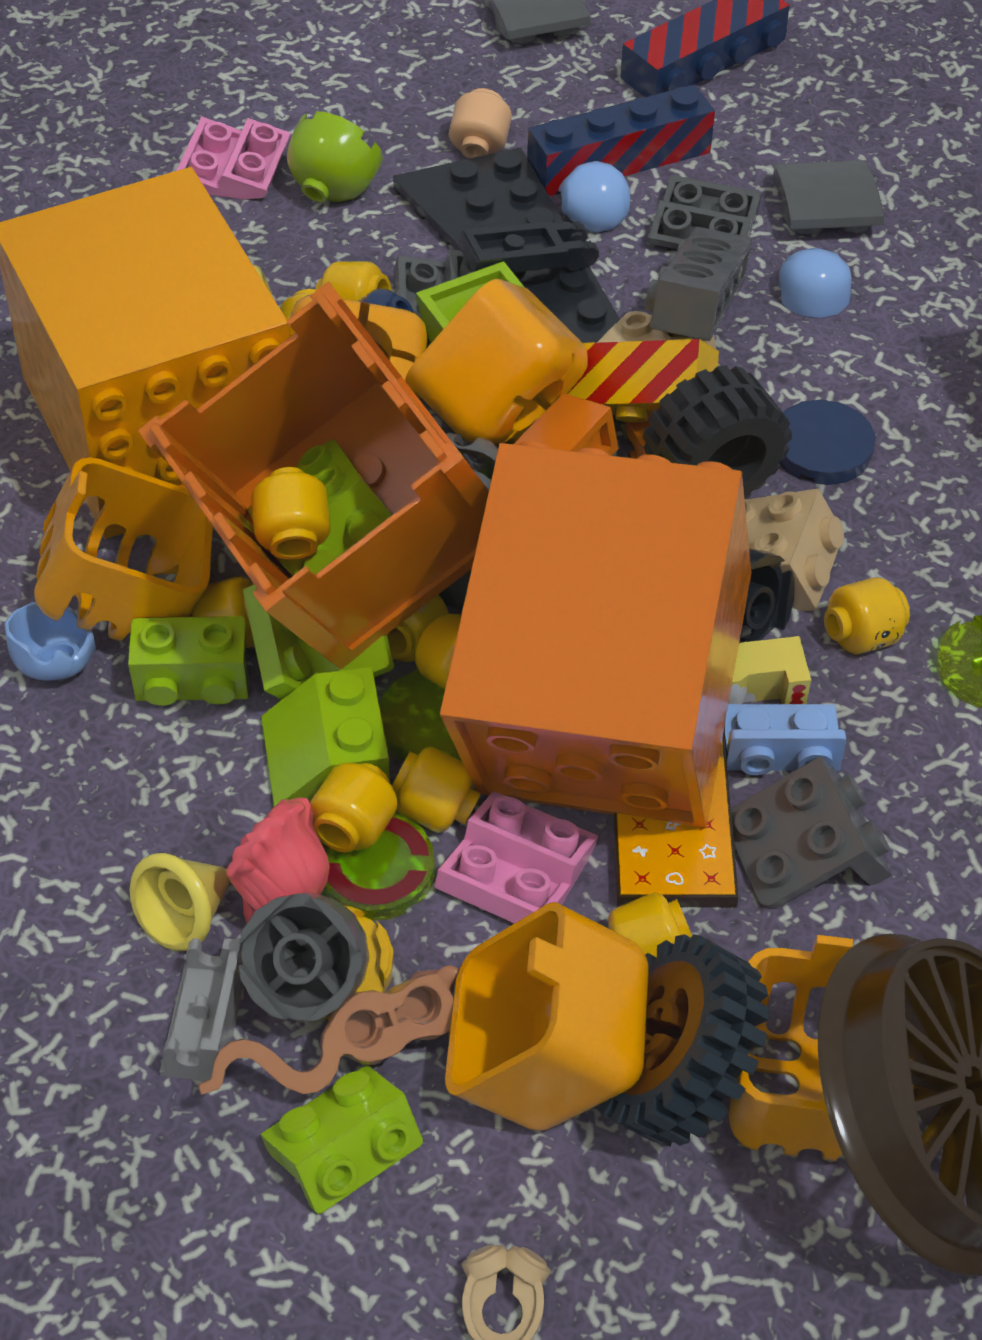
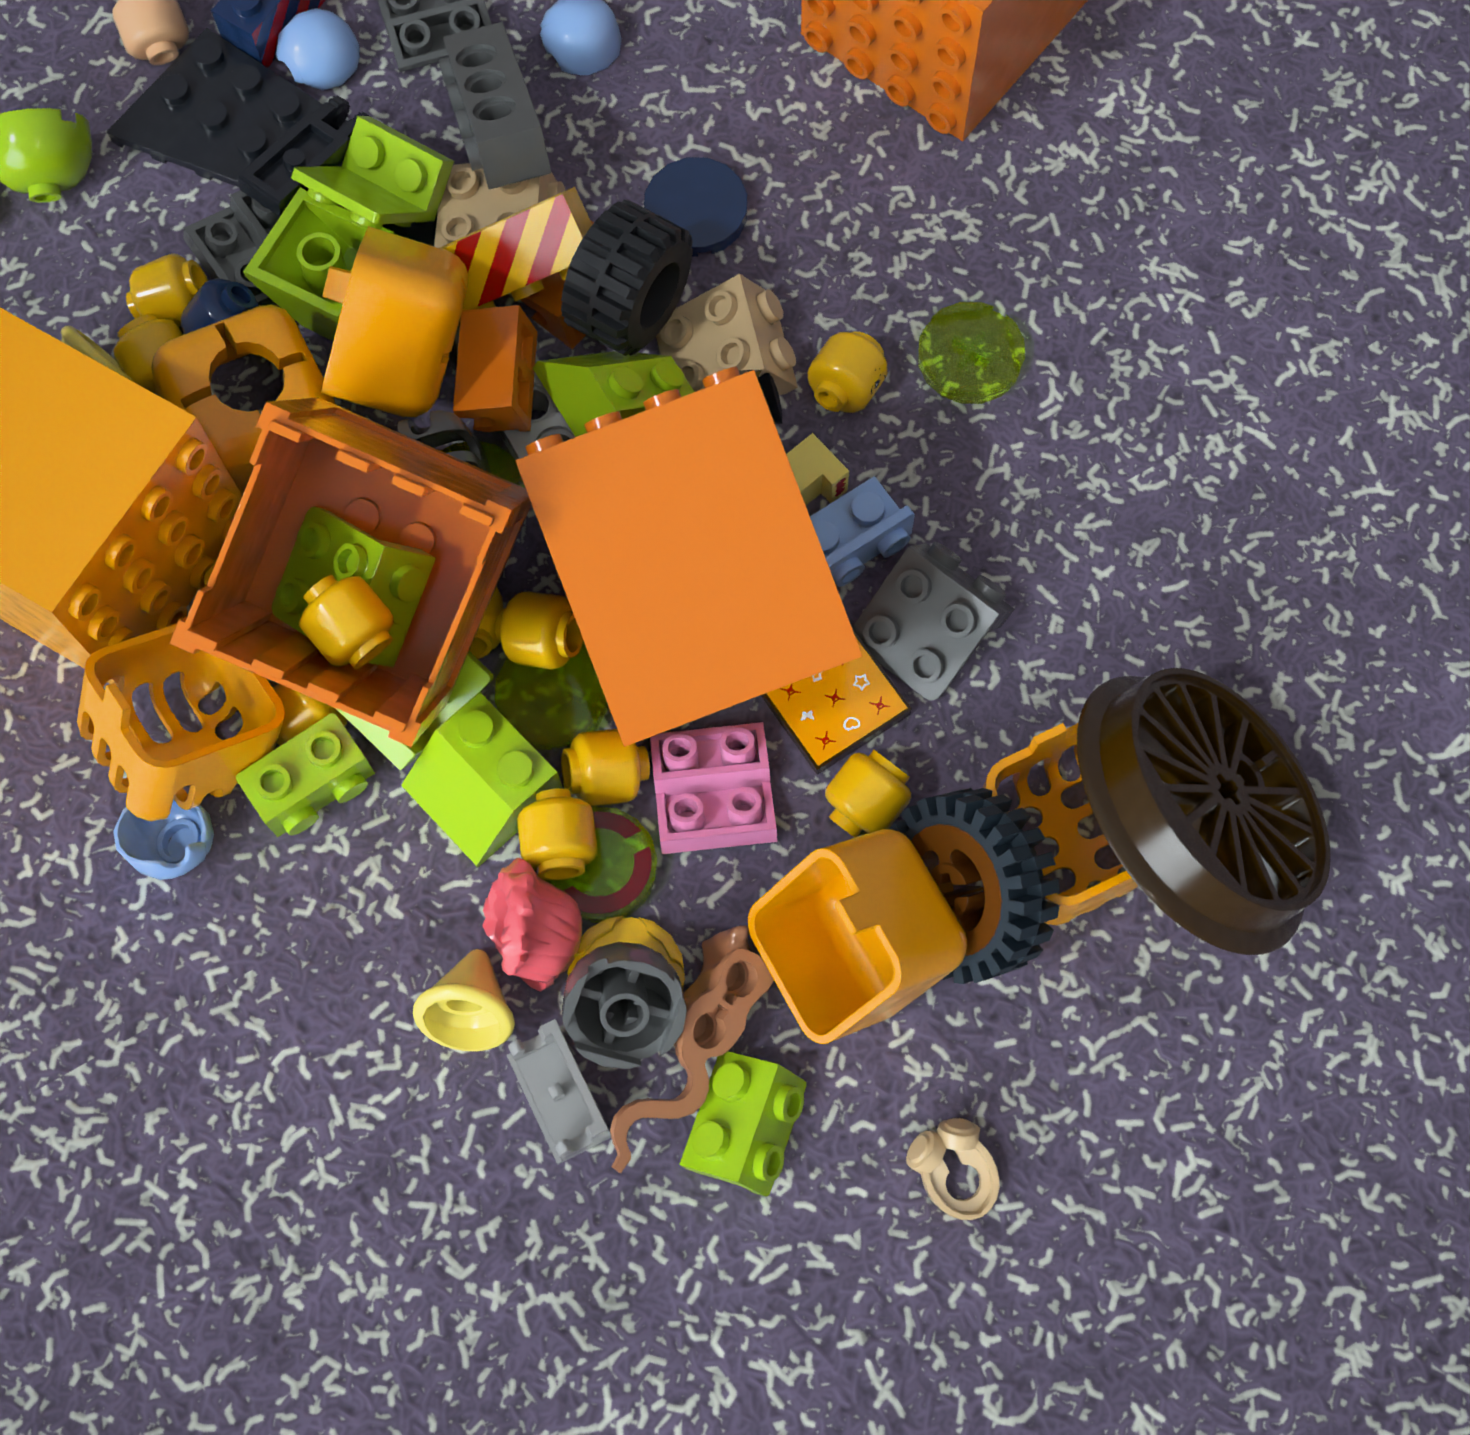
camera: 30 degrees left, 20 degrees up
none -> lime bracket [291,116,454,229]

